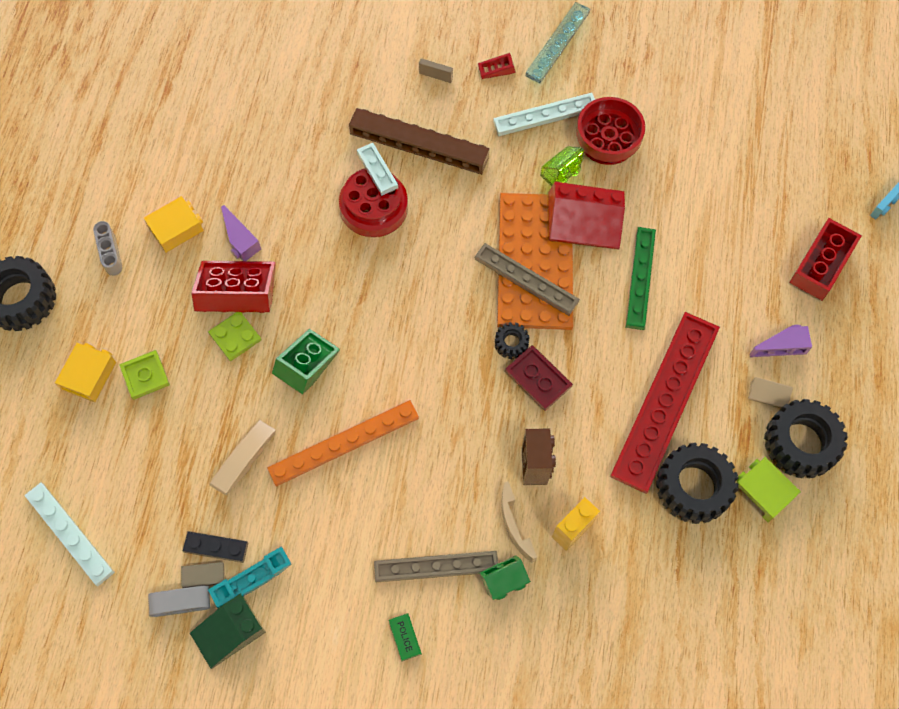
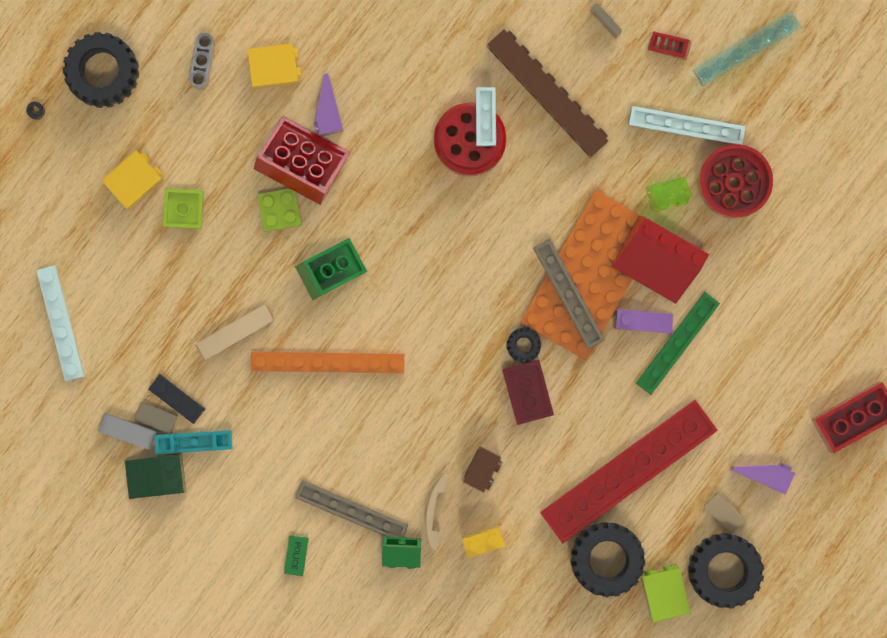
camera: 30 degrees right, 20 degrees up
none -> medium lavender slope [615,309,673,333]

